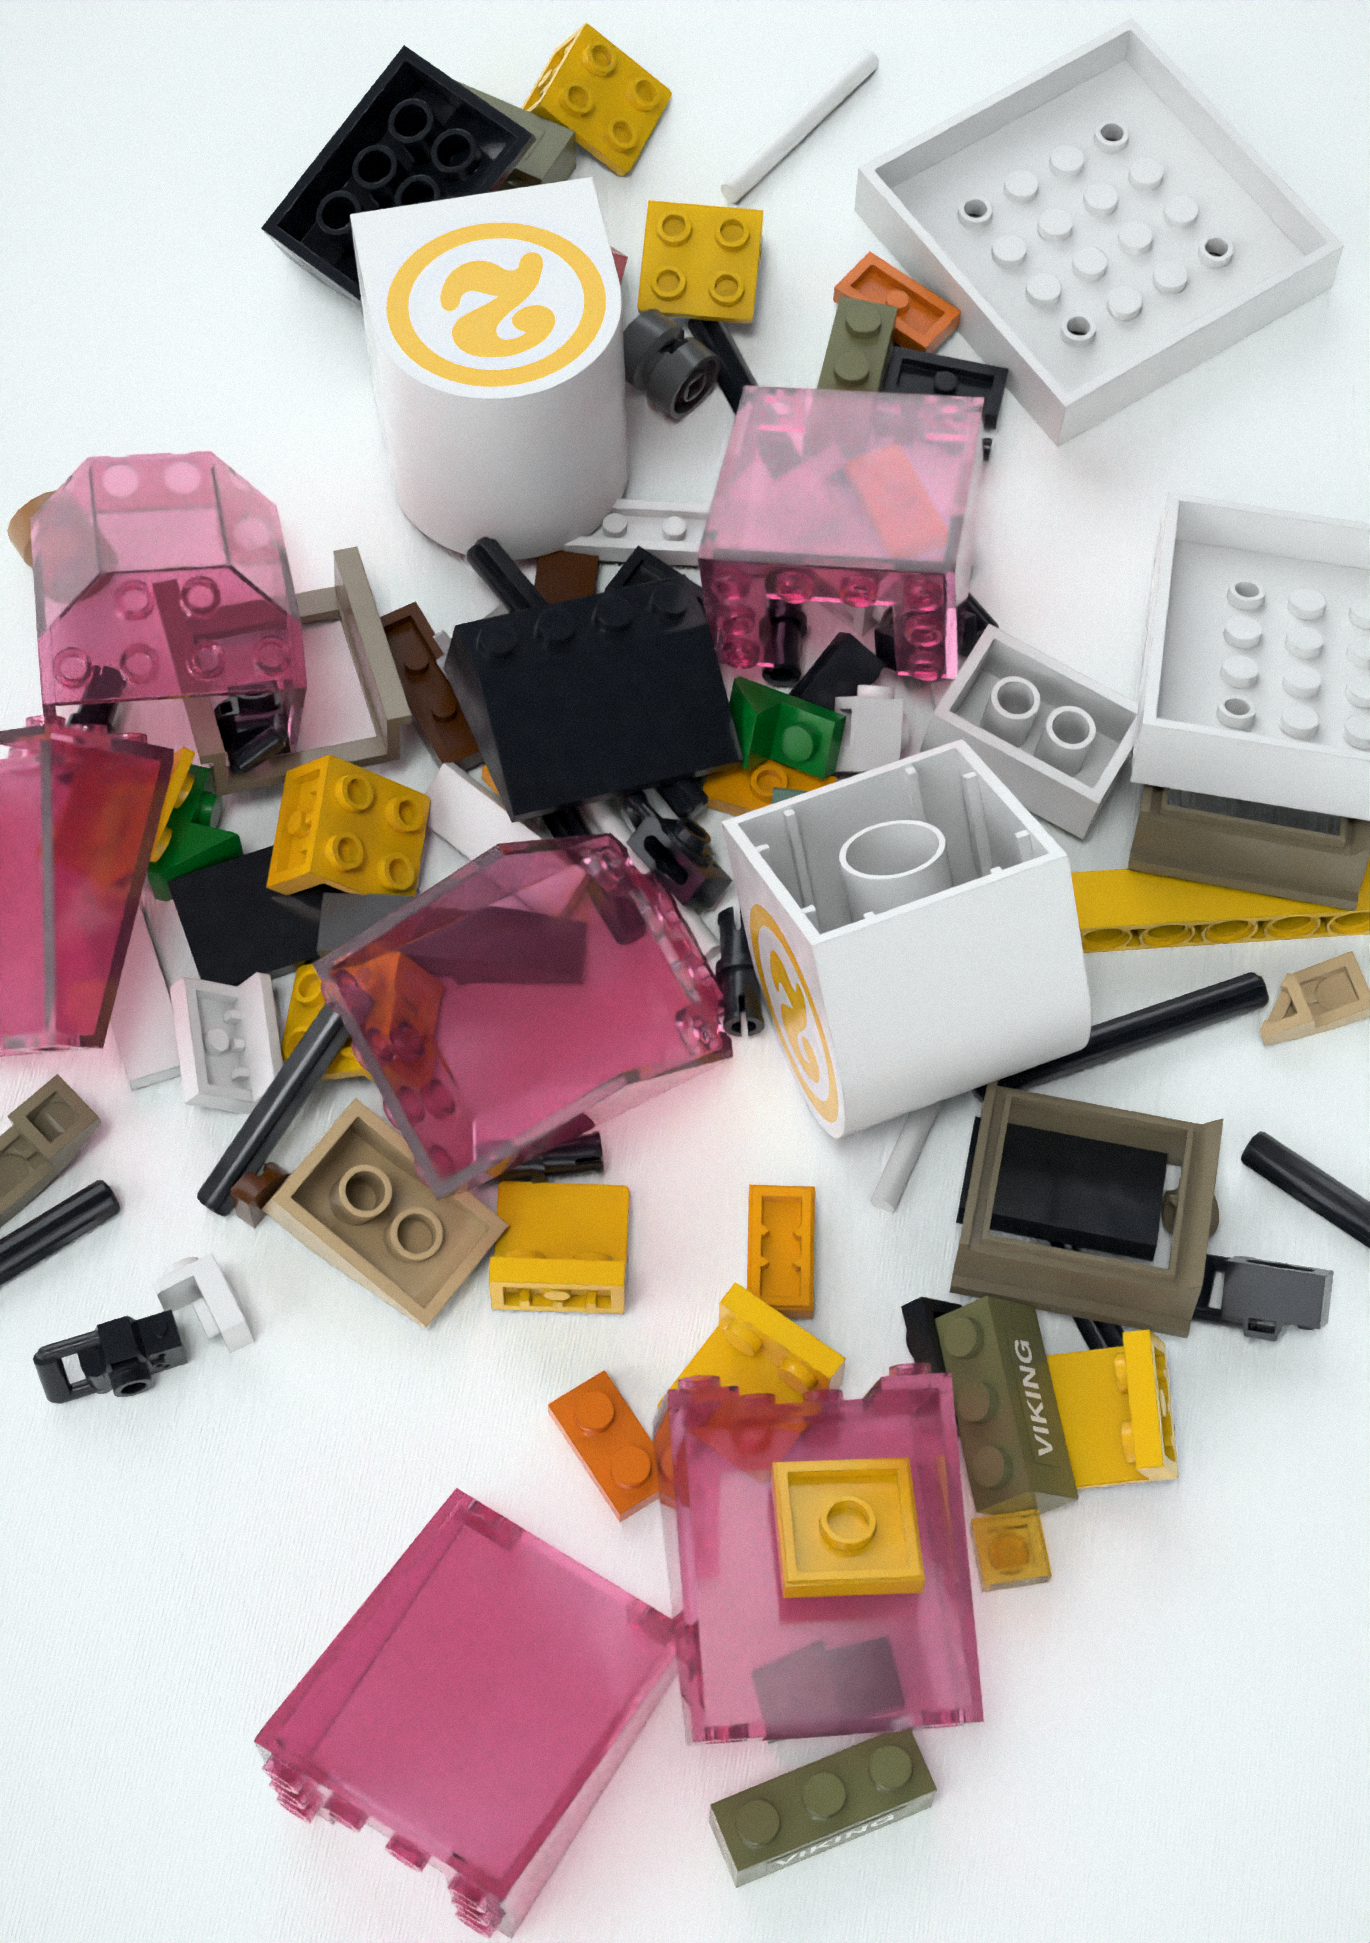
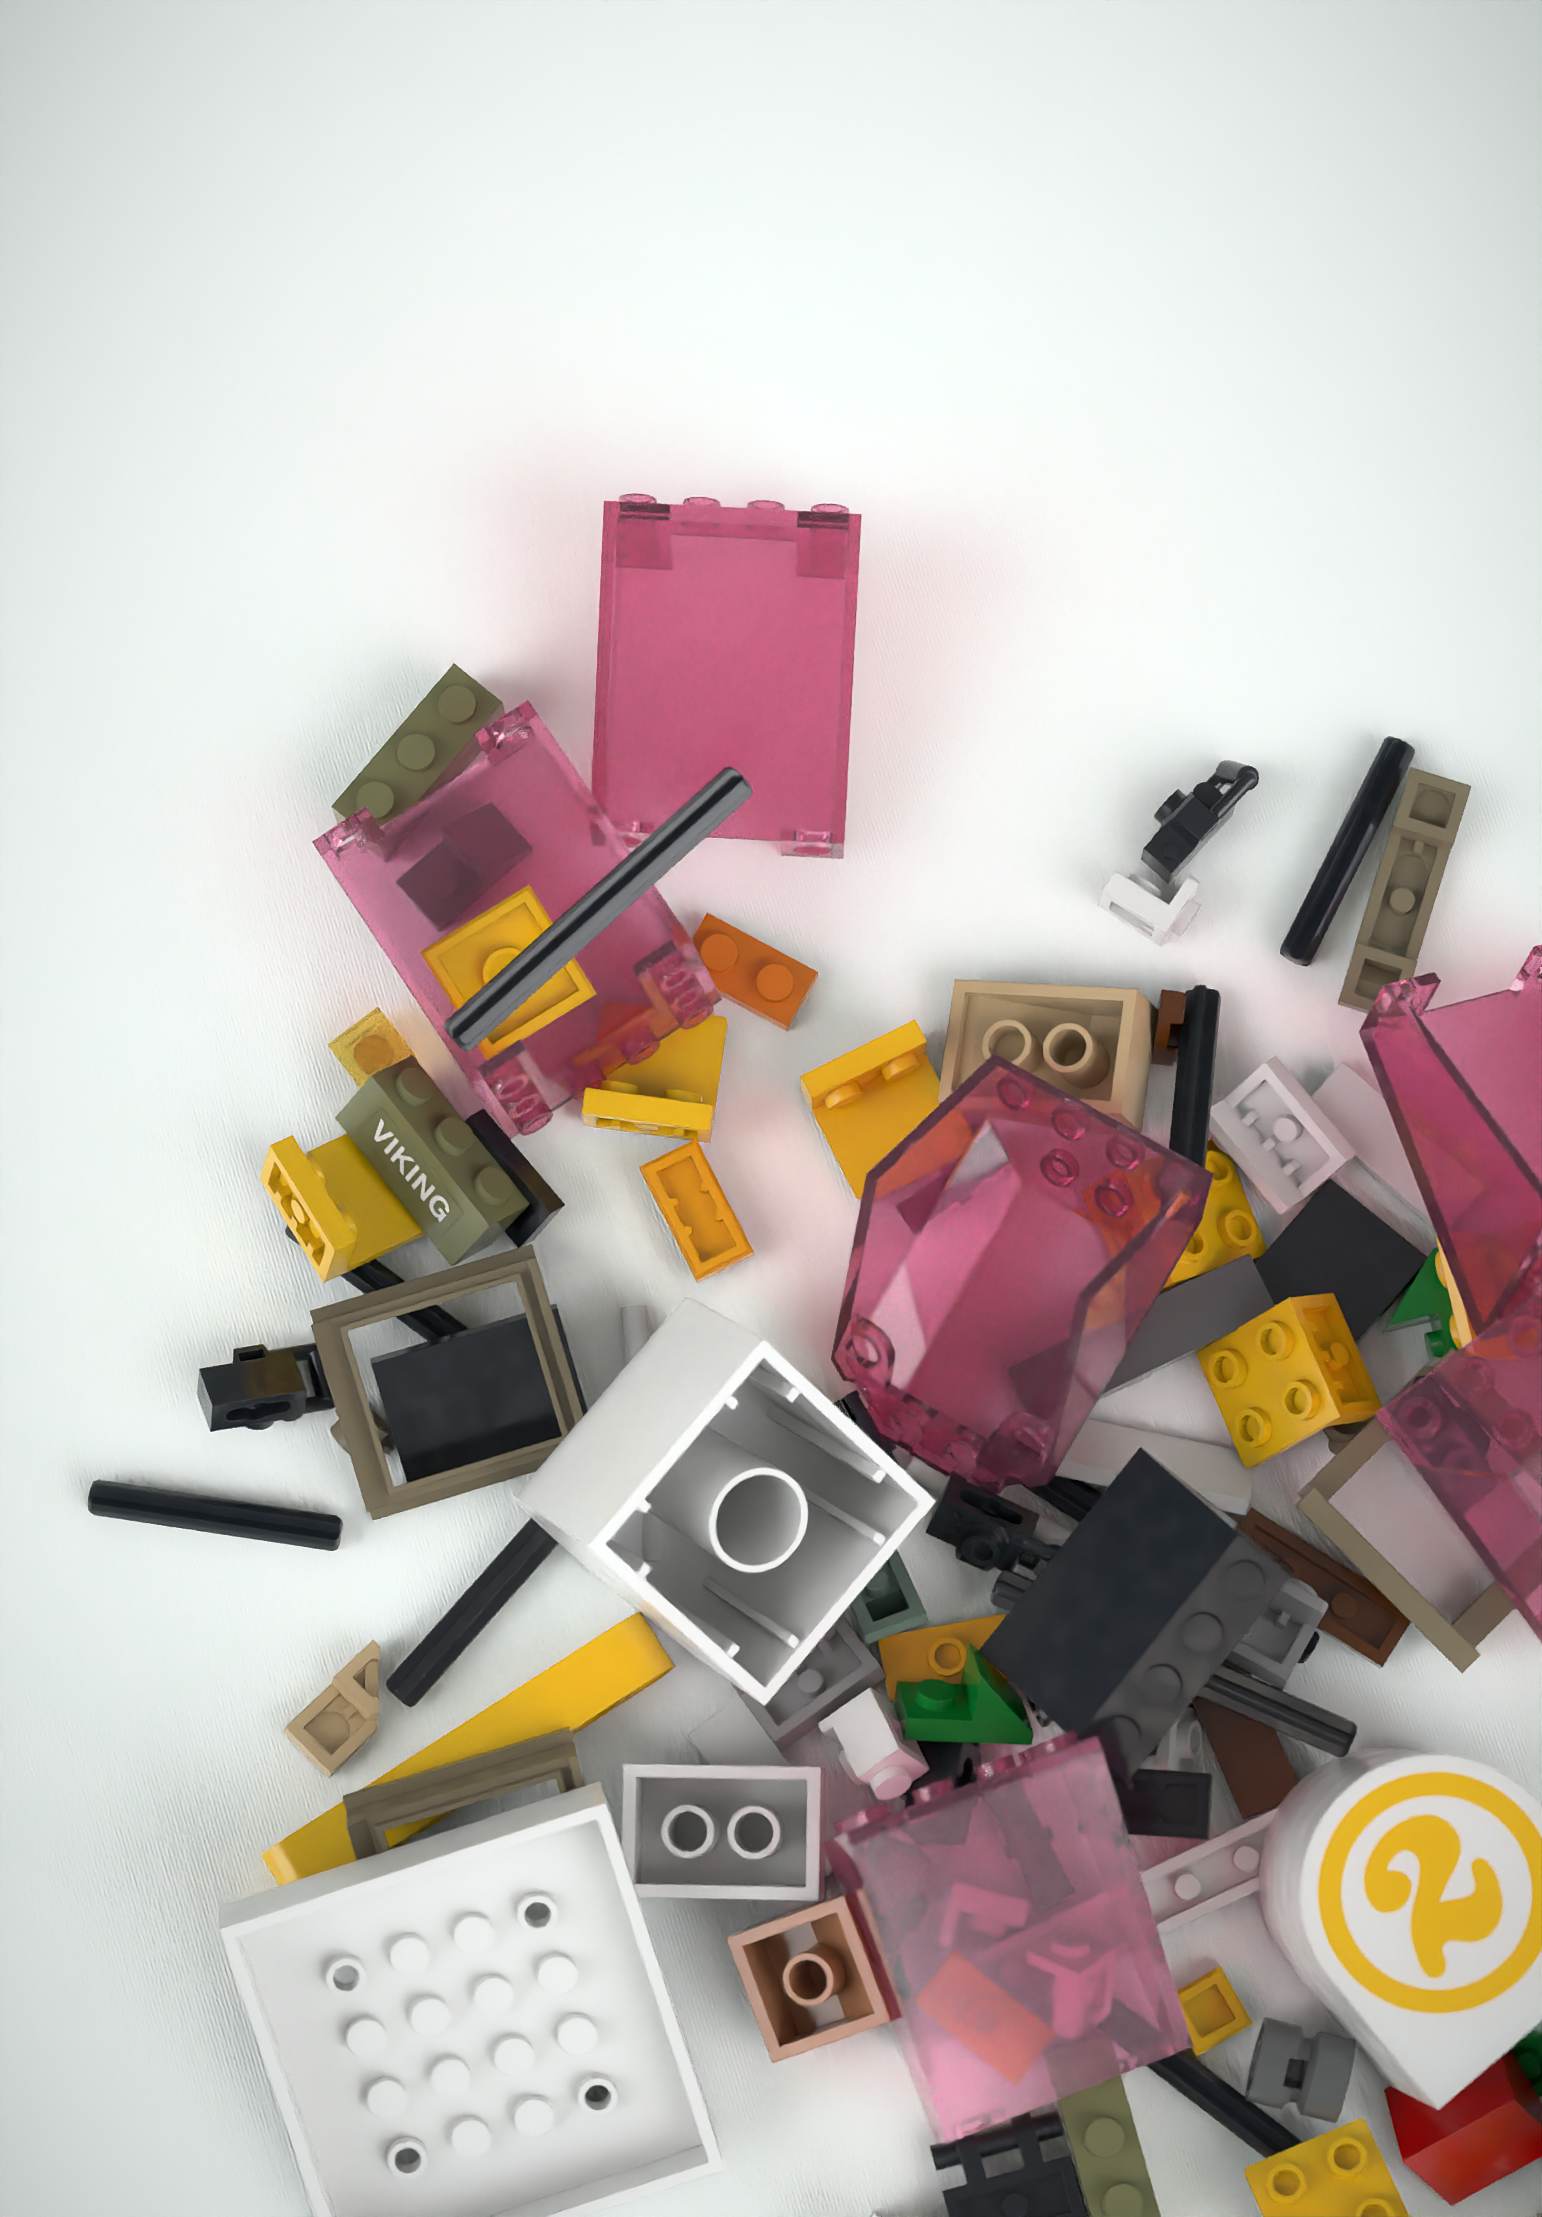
camera: 155 degrees right, 15 degrees up
none -> axle [443,766,753,1051]
none -> nougat slope [726,1893,895,2064]
none -> yellow tile [1163,1966,1253,2057]

